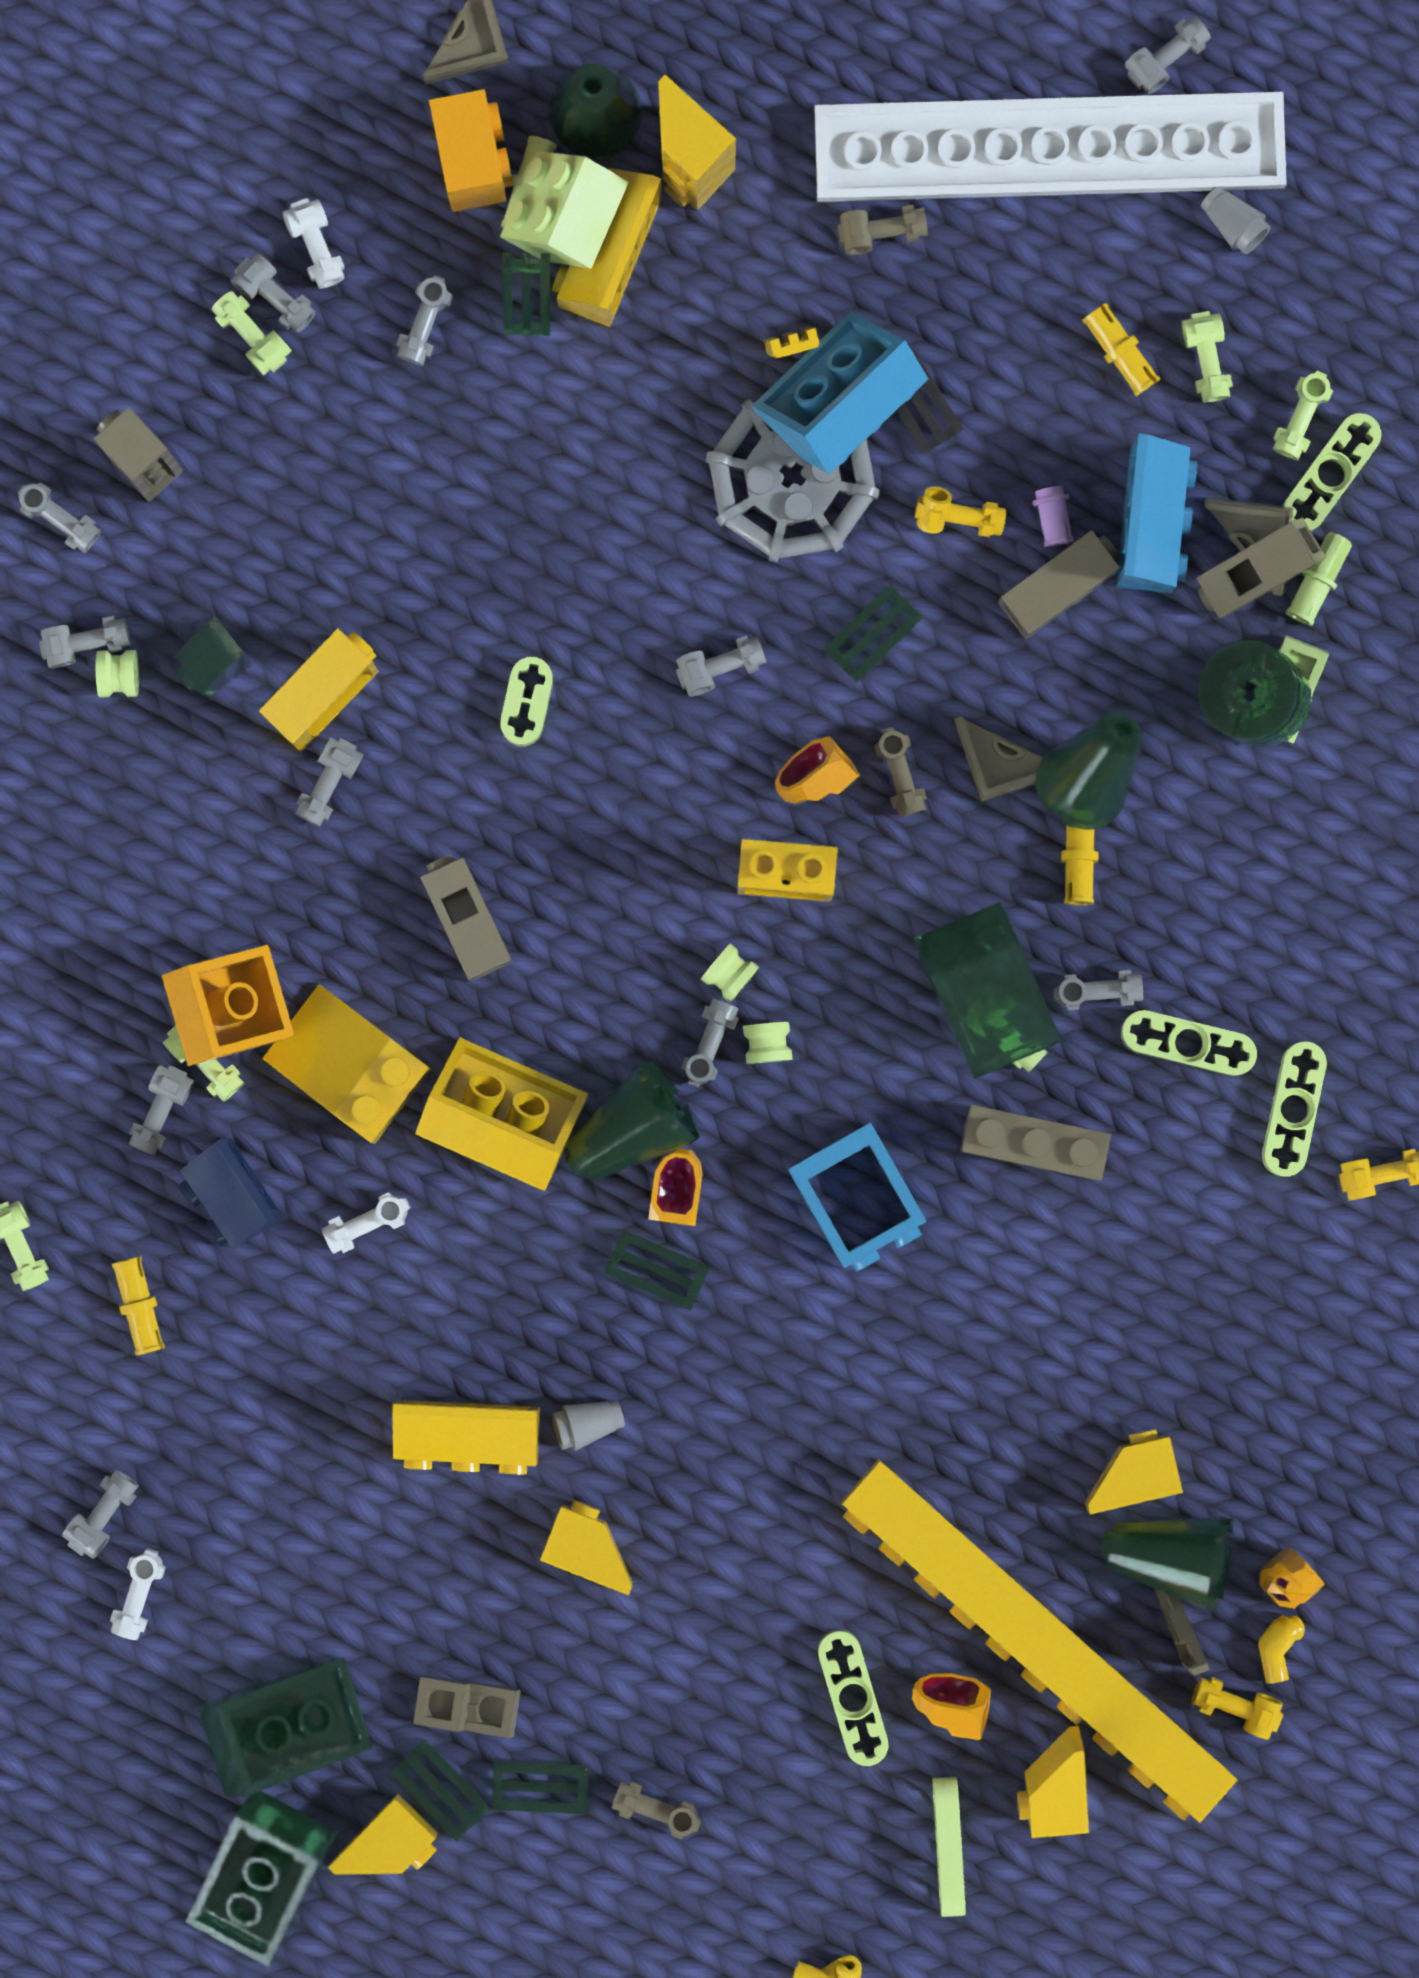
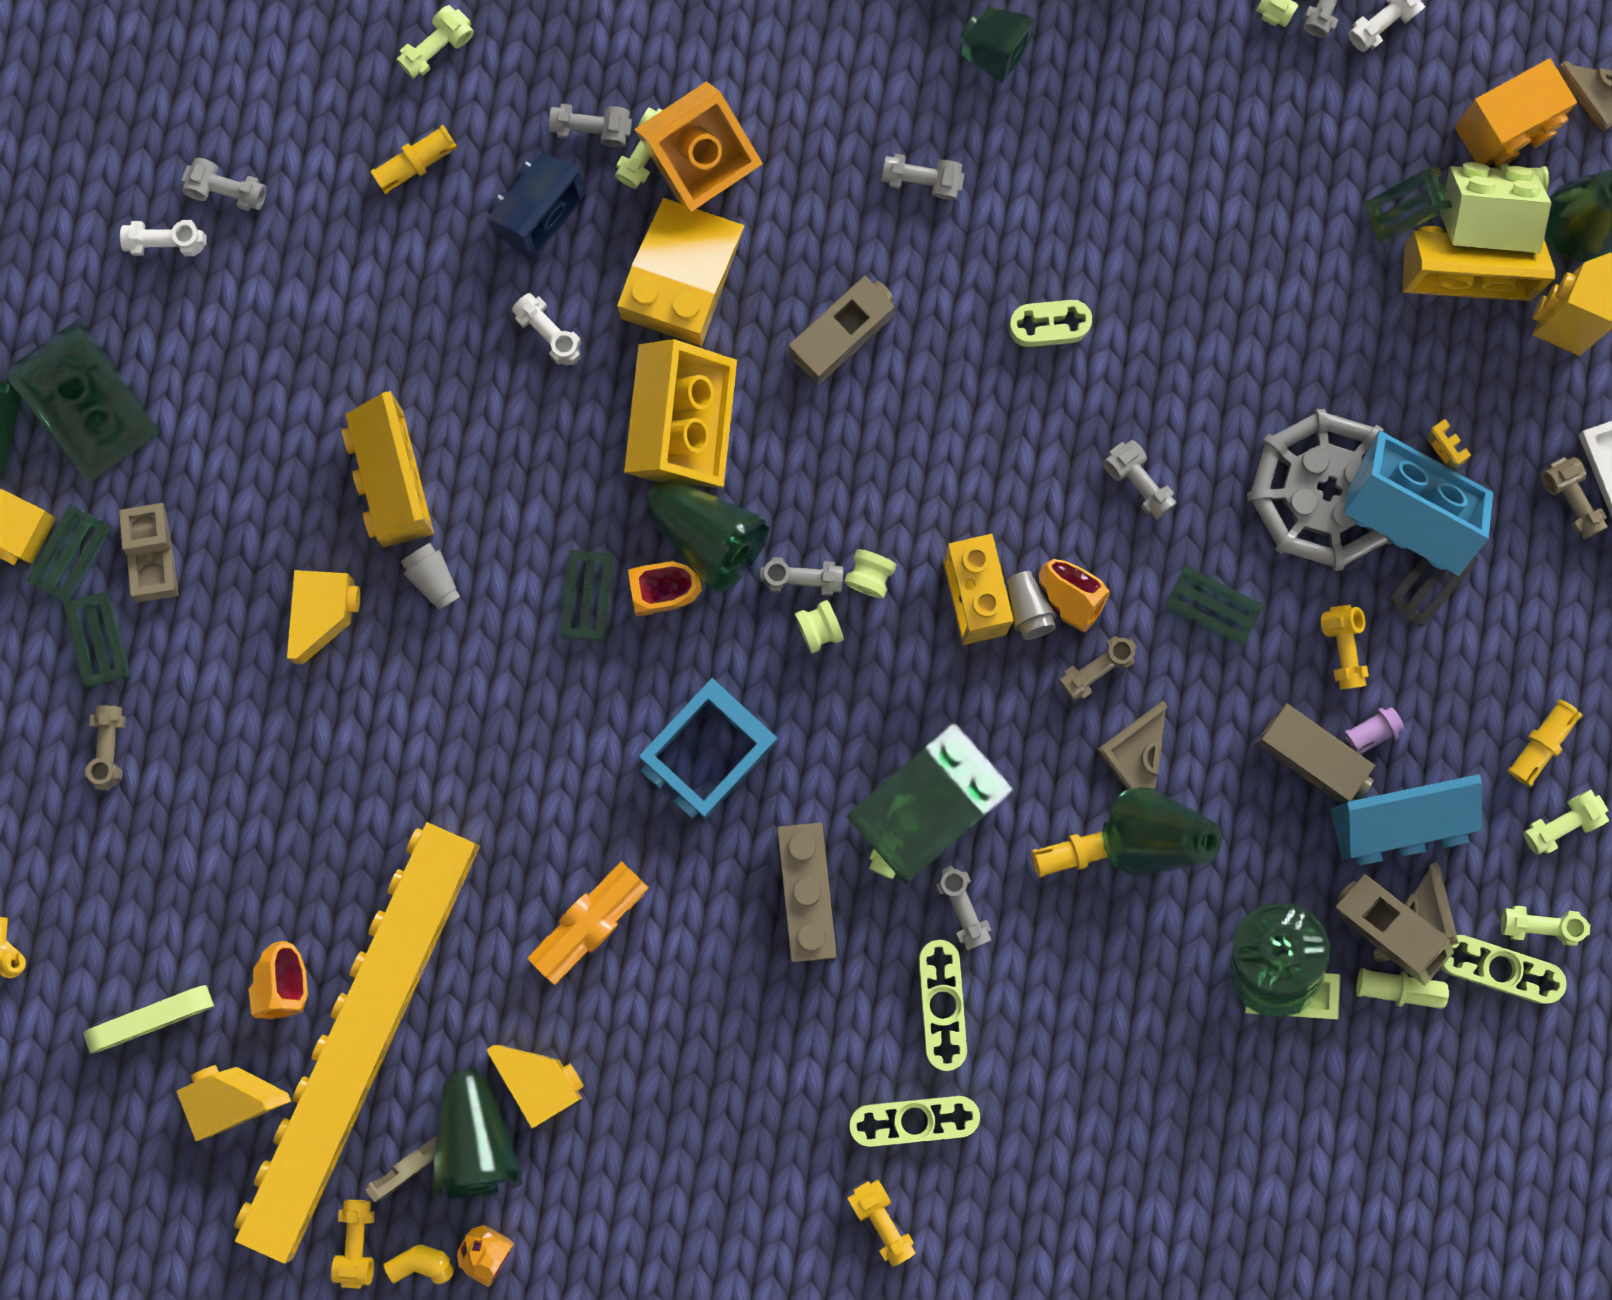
camera: 70 degrees right, 5 degrees down
yellow window [259,628,379,753] -> none
light grey bar [396,275,453,366] -> none
yellowish green beam [818,1629,888,1766] -> none
none -> light orange piece [527,861,649,985]
none -> light grey cone [1007,571,1057,640]

